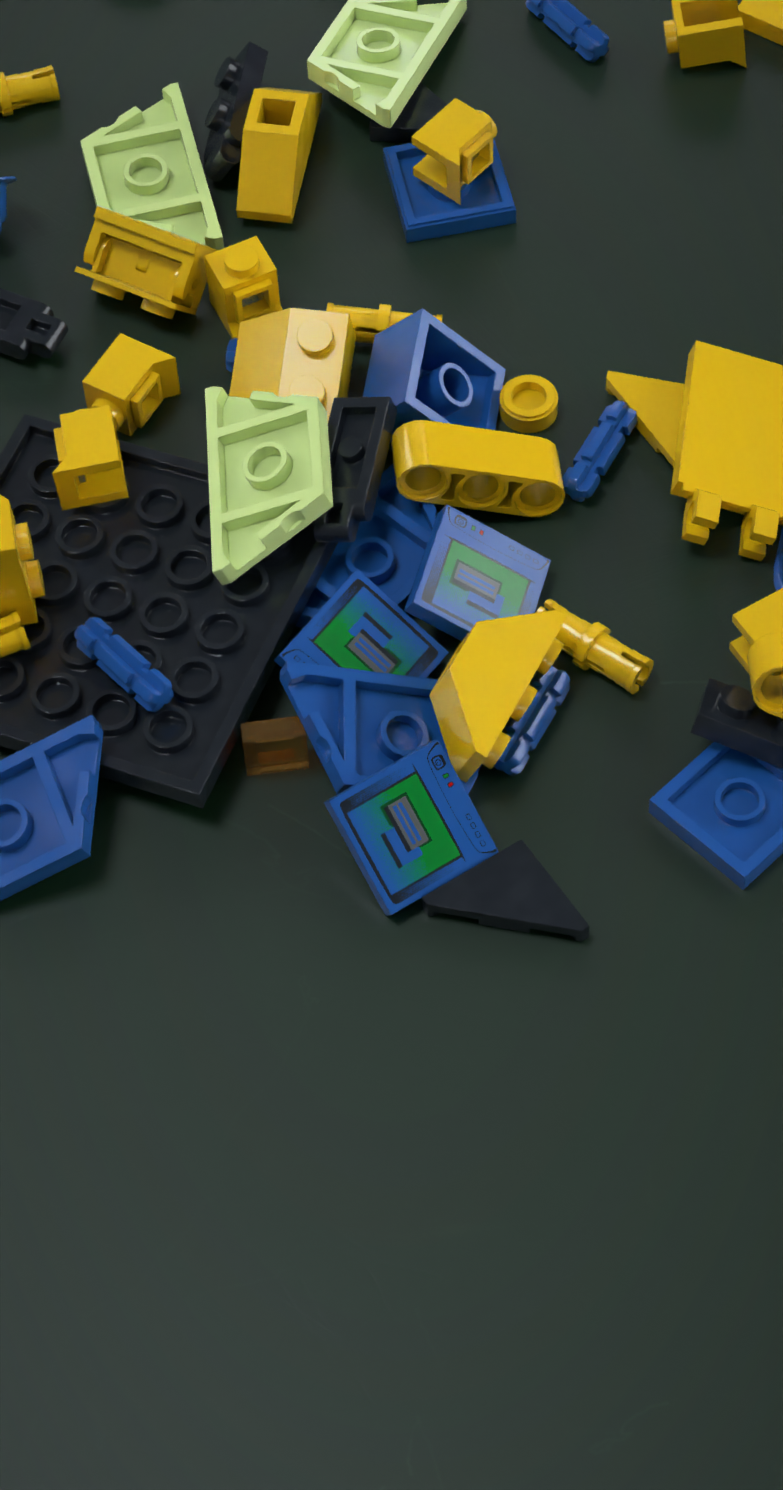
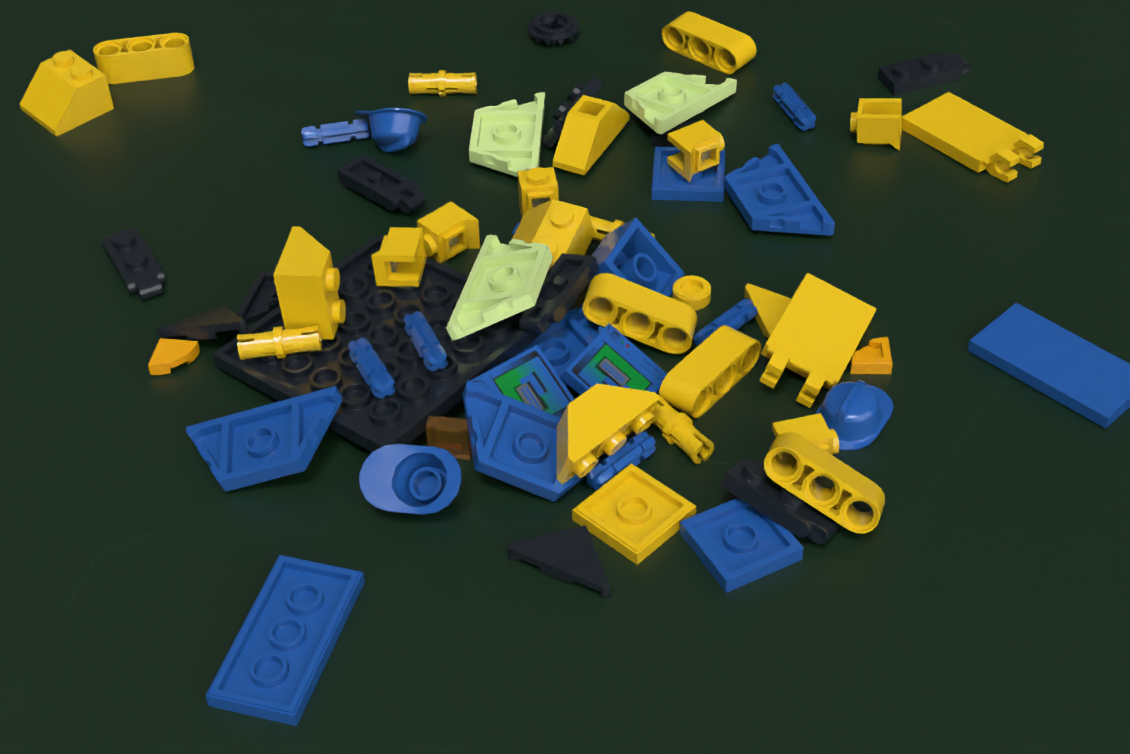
camera: 15 degrees right, 15 degrees down
yellow hinge [75,206,218,319] -> none
blue tile [324,739,499,916] -> none
none -> blue tile [205,555,365,726]
none -> blue piece [359,444,462,515]
none -> blue axle [403,311,448,372]
none -> yellow tile [572,463,696,565]
none -> yellow beam [659,325,761,418]
none -> blue wing [724,144,835,236]

